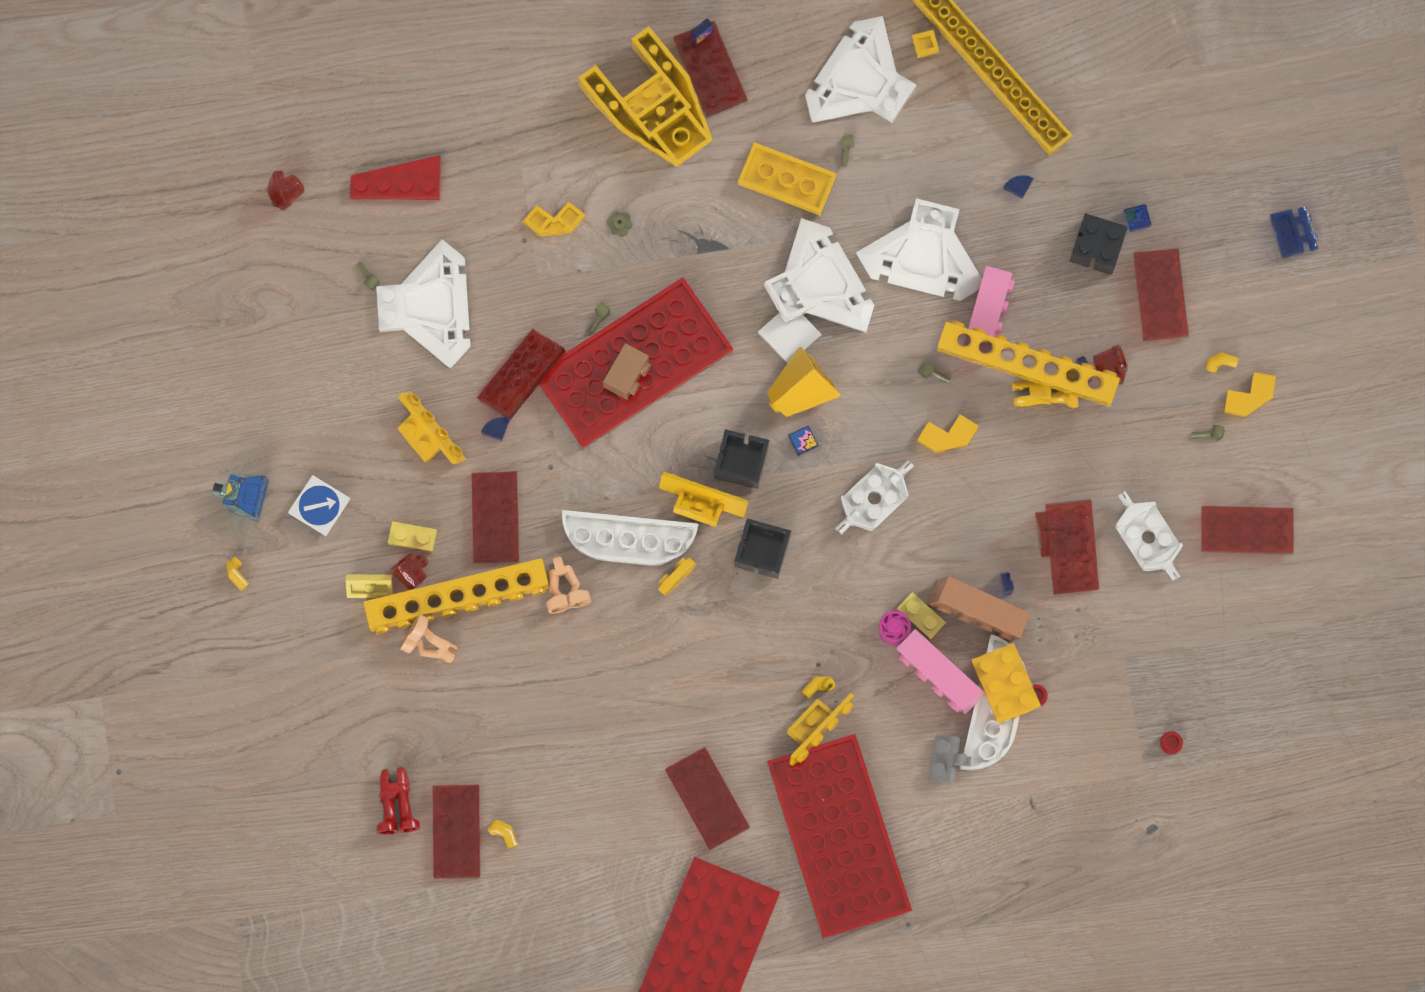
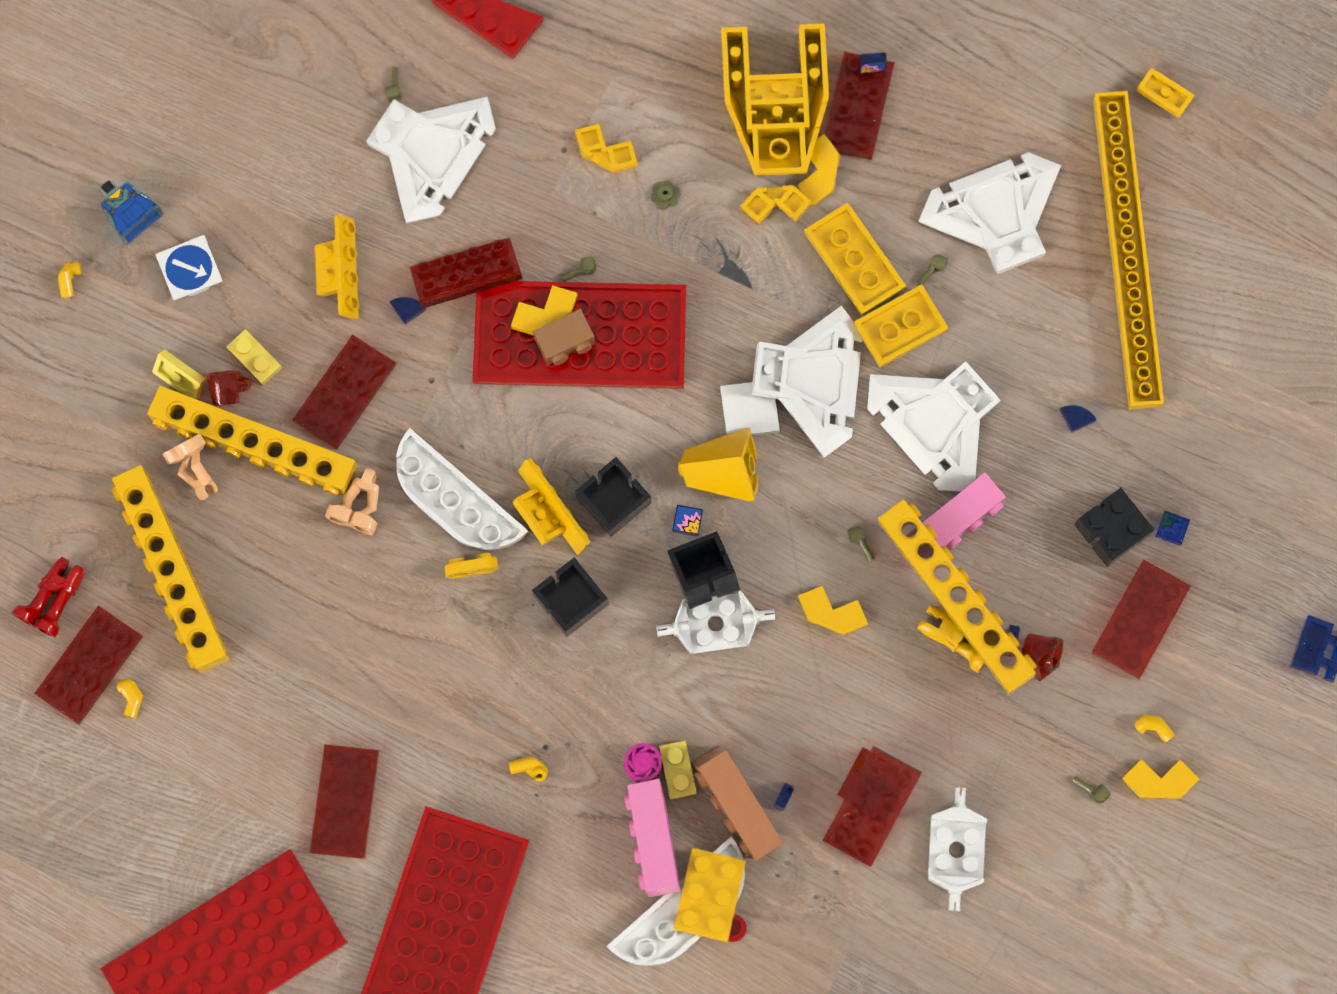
camera: 35 degrees right, 0 degrees up
yellow bracket [787,693,855,766] -> none
yellow plate [912,30,939,58] -> none
light grey plate [929,735,972,784] -> none
clear red tile [1201,506,1294,554] -> none
none -> yellow brick [111,465,231,673]
none -> yellow tile [511,285,578,335]
none -> black piece [667,531,740,609]
none -> yellow tile [740,185,813,225]
none -> yellow tile [797,134,840,207]
none -> yellow plate [853,284,949,368]

